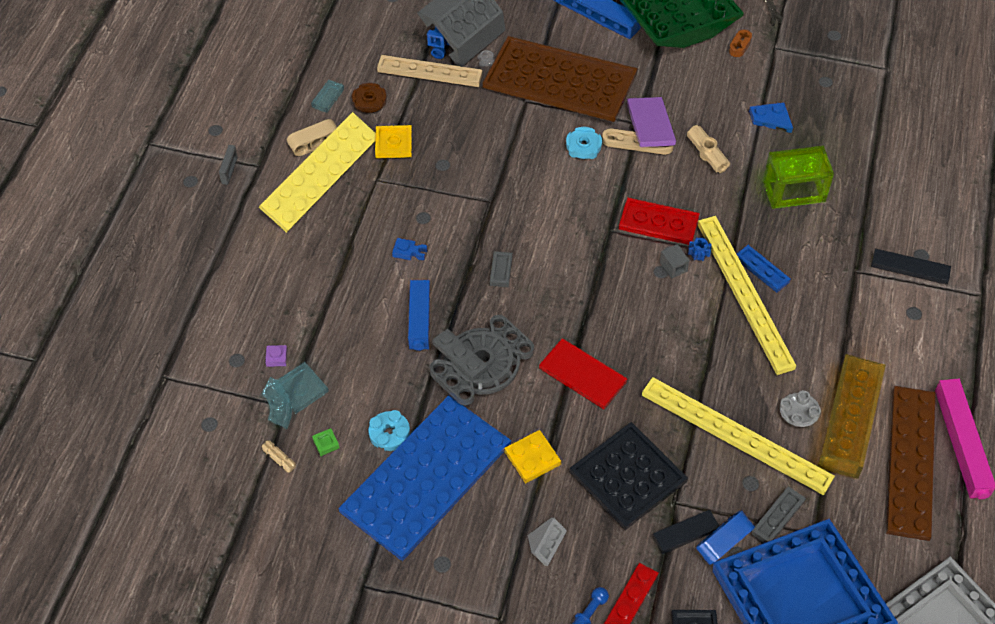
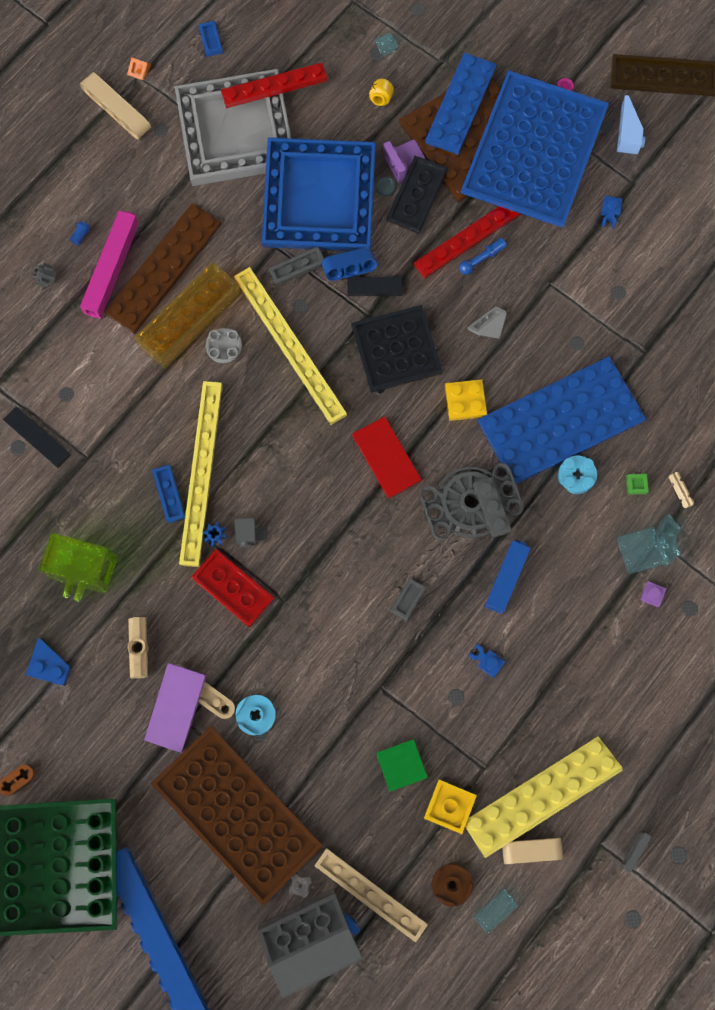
camera: 155 degrees left, 20 degrees up
none -> green tile [376,739,428,792]

